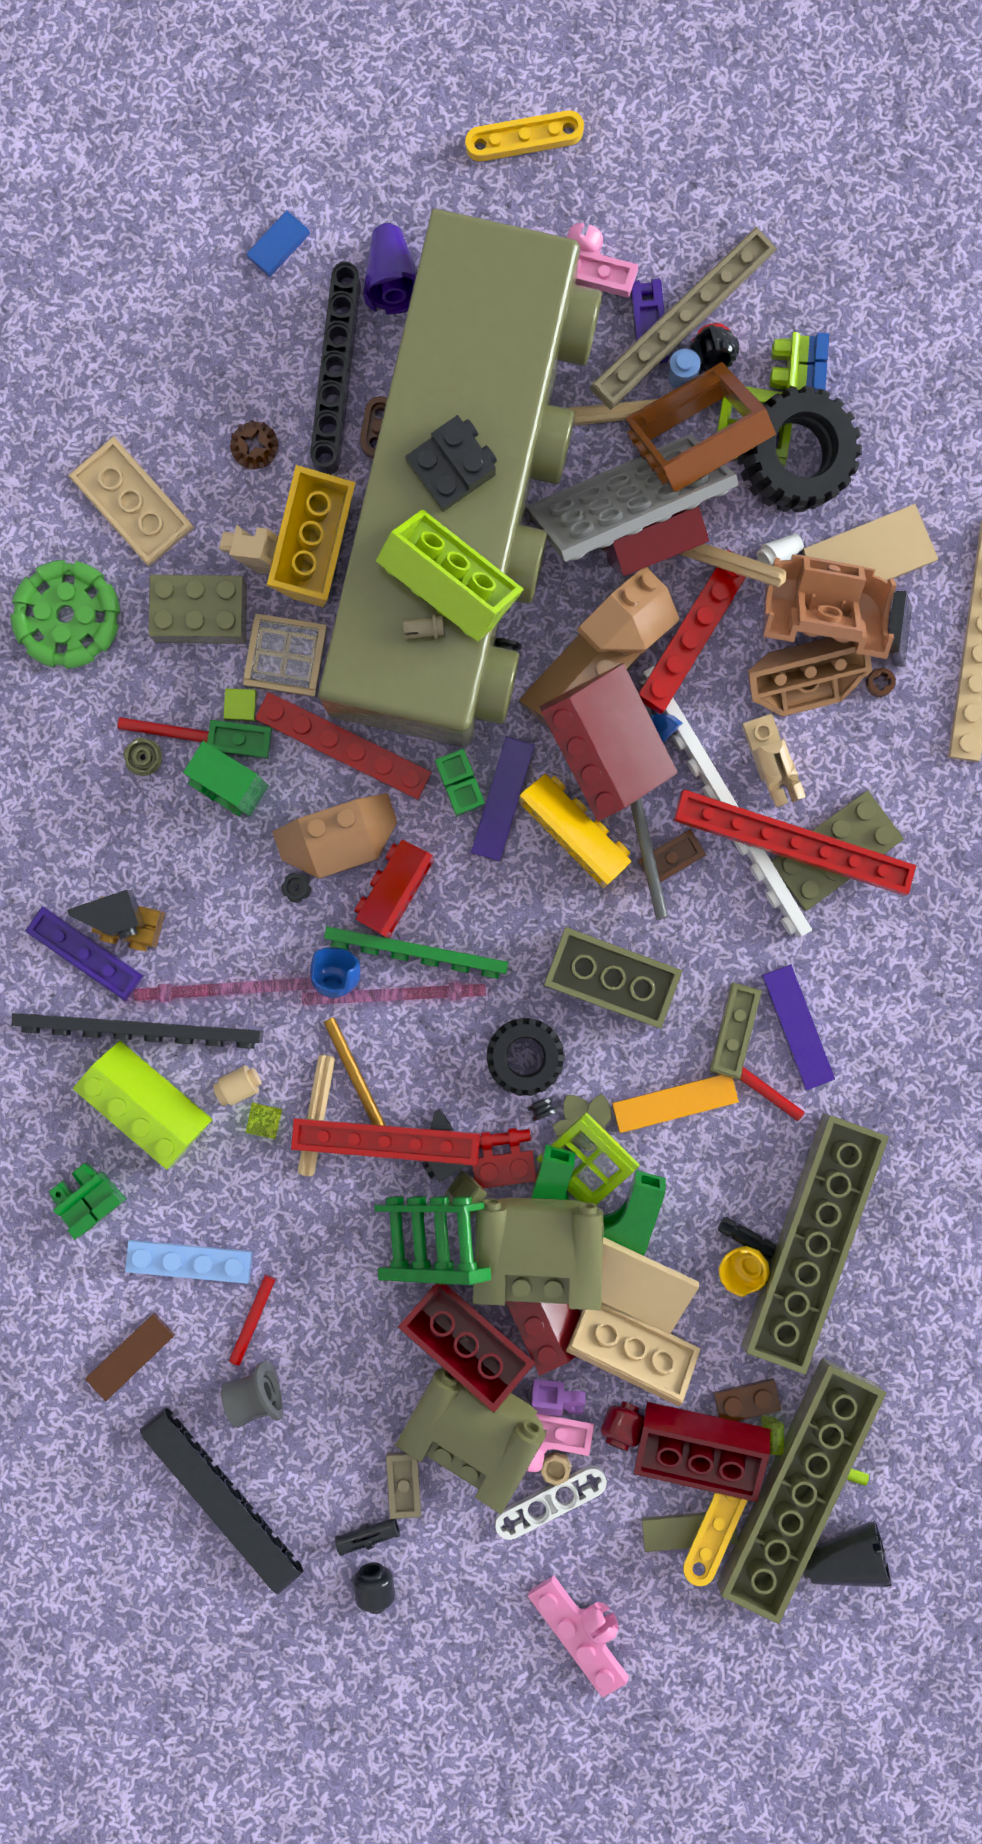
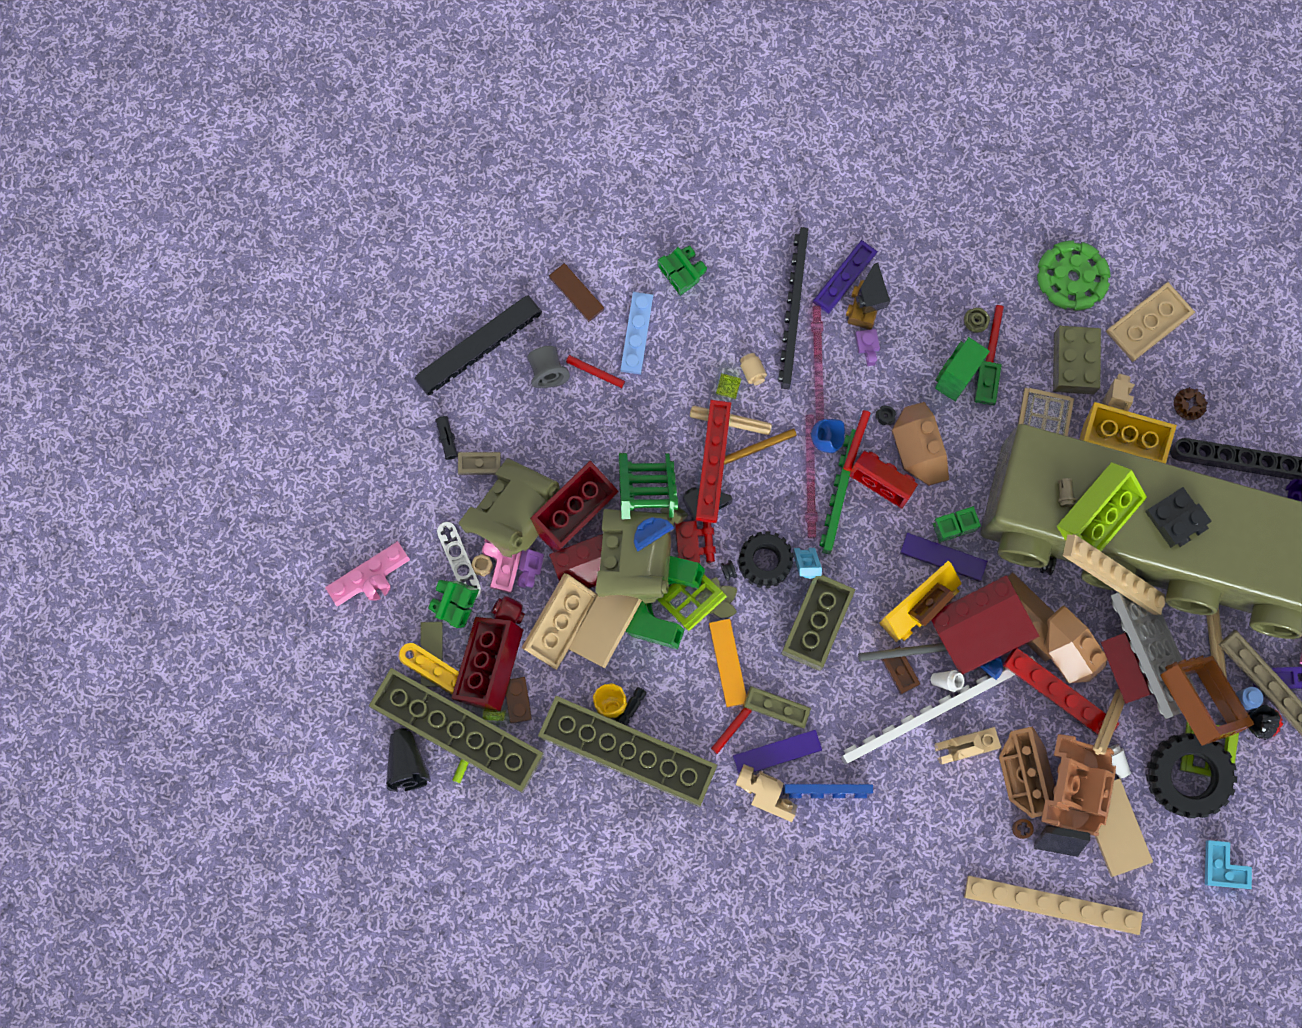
camera: 90 degrees right, 10 degrees down
lime slope [72,1040,213,1170] -> none
lime tile [224,688,257,722] -> none
red plate [254,692,432,800] -> none
black head [352,1562,395,1614] -> none
red plate [673,789,917,896] -> none
lime hips [769,332,830,393] -> none
olive plate [771,790,904,912] -> none
none -> green hips [428,580,479,628]
none -> blue tile [634,517,674,551]
none -> tan plate [736,764,798,822]
none -> blue plate [783,784,873,799]
none -> medium azure plate [793,548,822,578]
none -> red bar [843,410,871,471]
none -> medium lavender plate [855,329,880,366]
none -> reddish brown plate [908,583,954,627]
none -> white cone [931,670,964,692]
none -> tan plate [1063,535,1165,615]
none -> medium azure plate [1205,840,1252,889]

